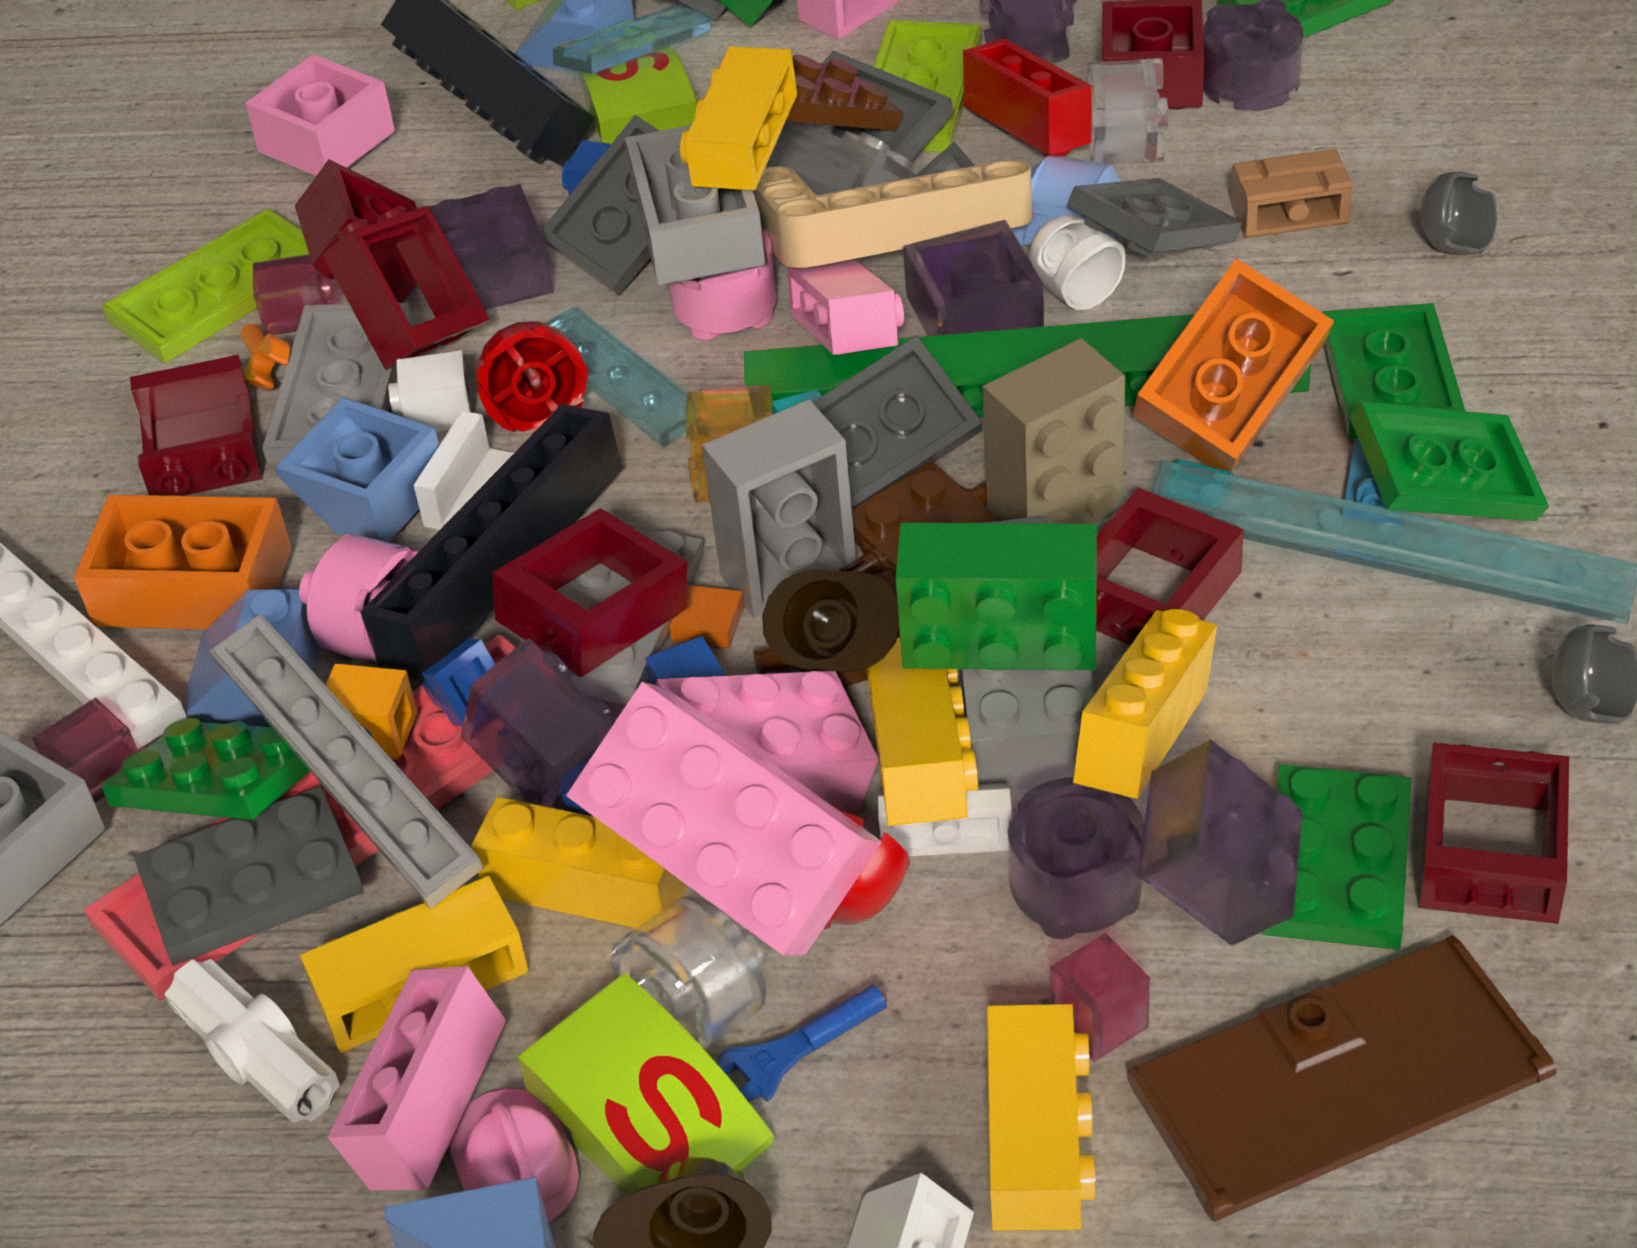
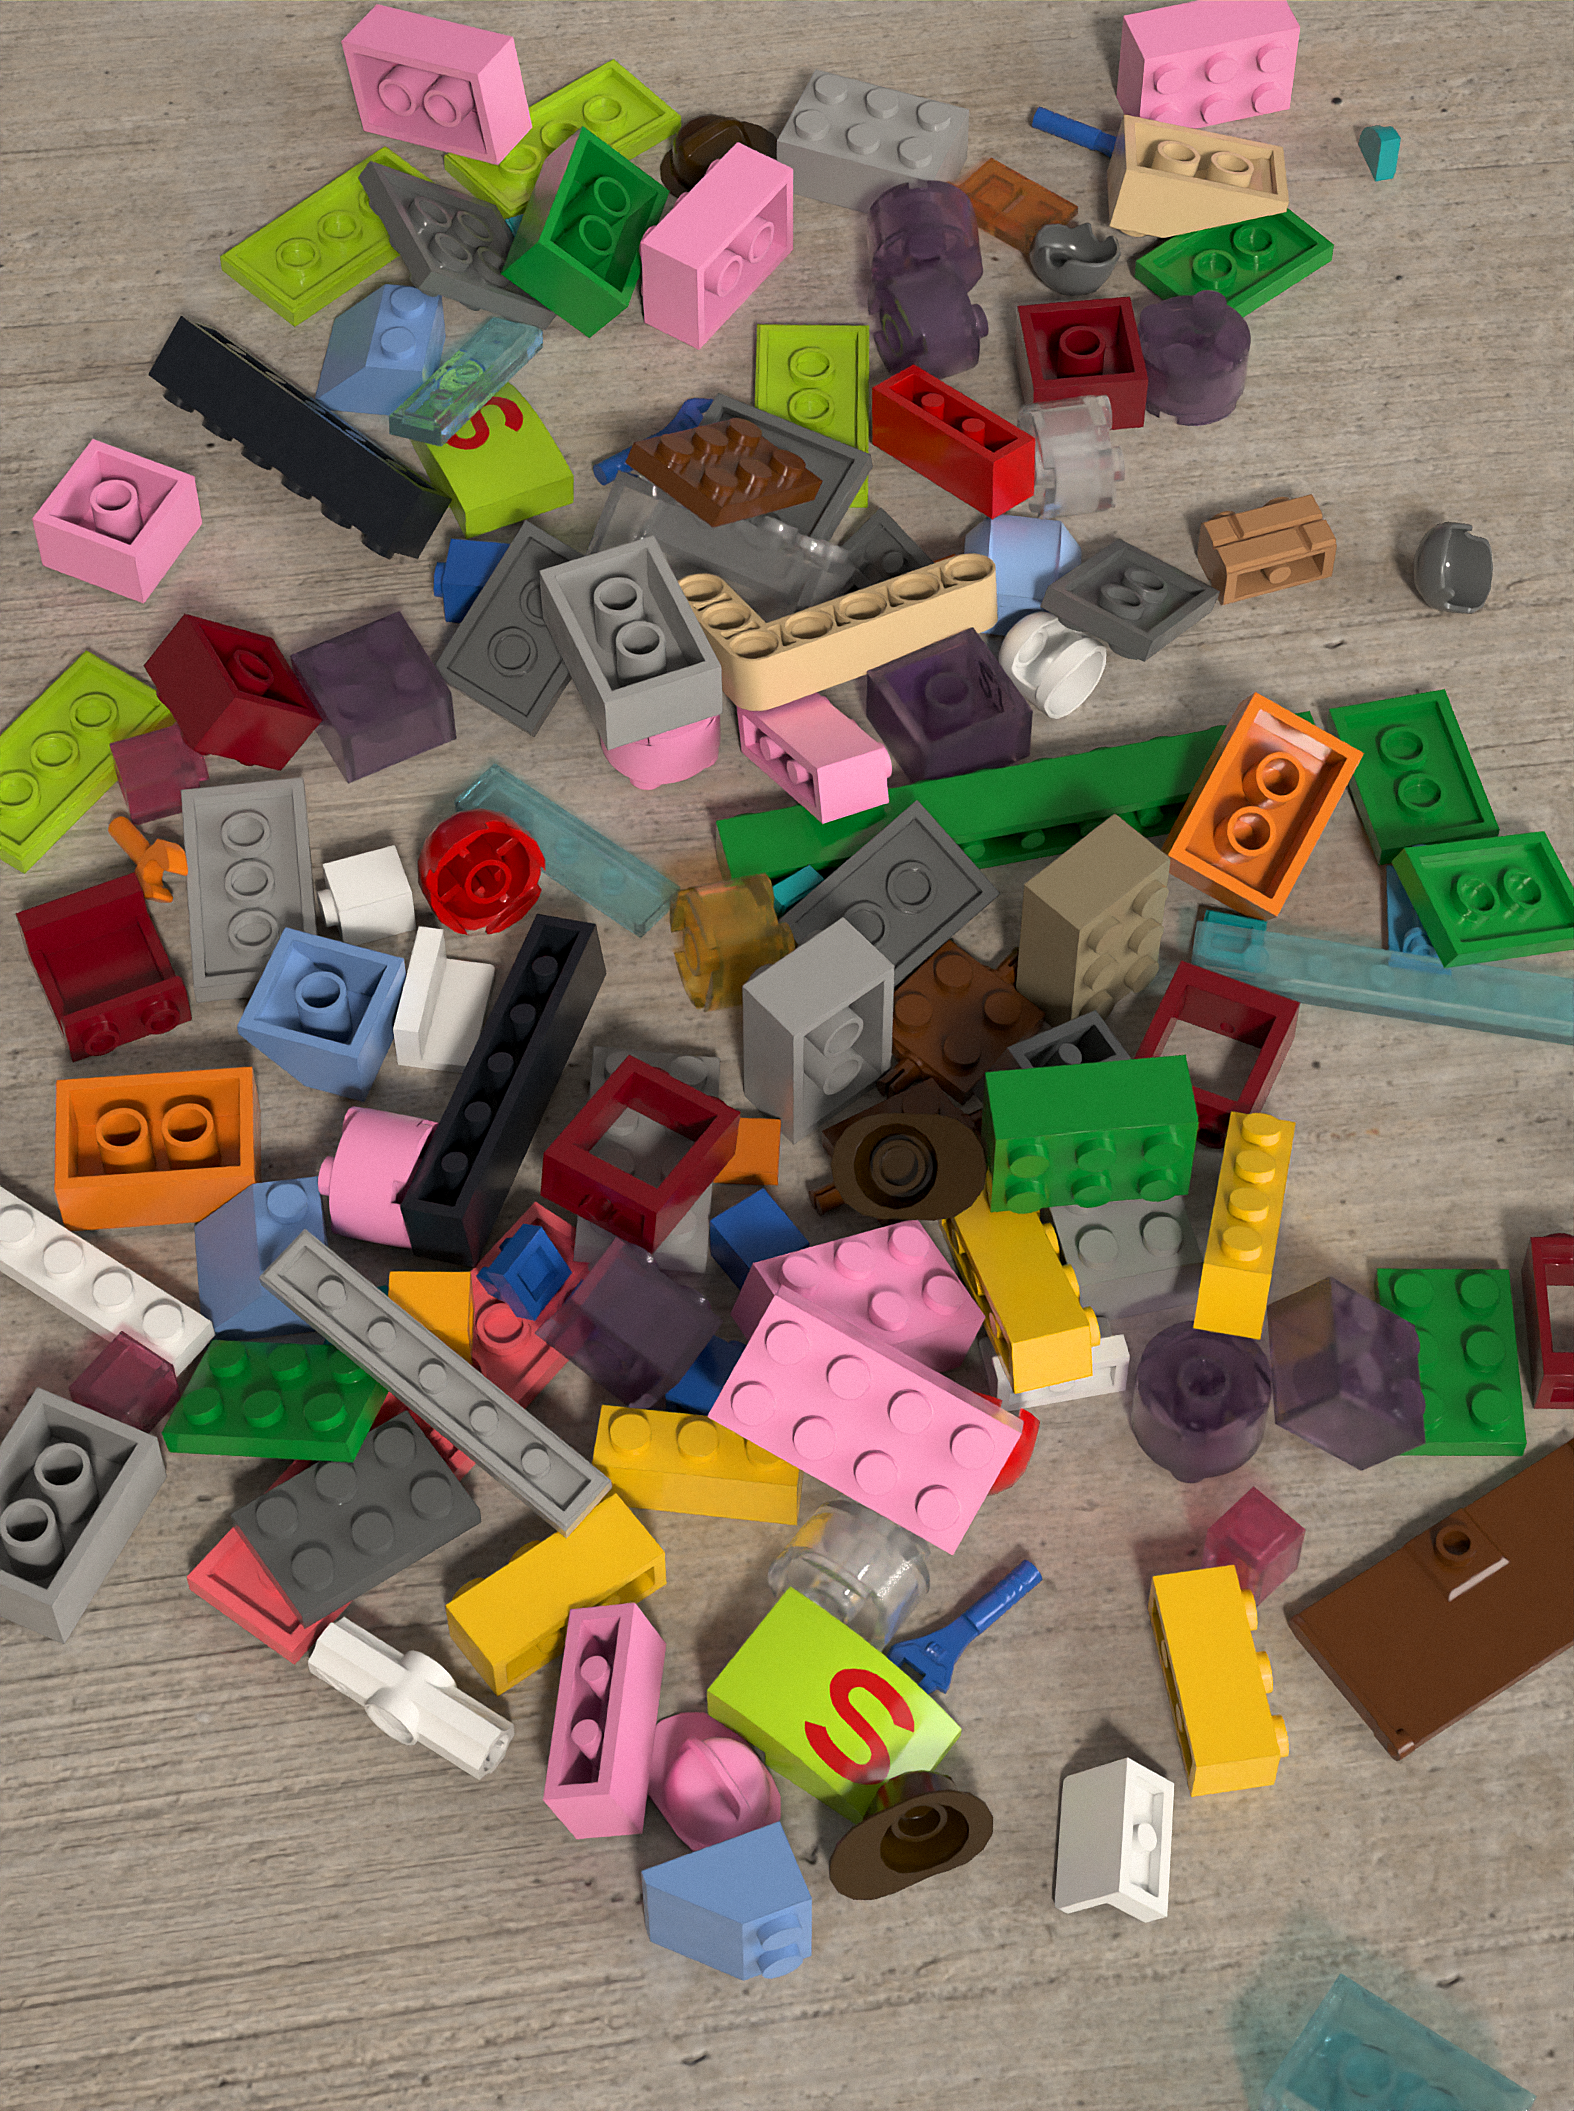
camera: 15 degrees left, 10 degrees up
dark red window [322,206,490,370] -> none
yellow brick [680,46,797,191] -> none

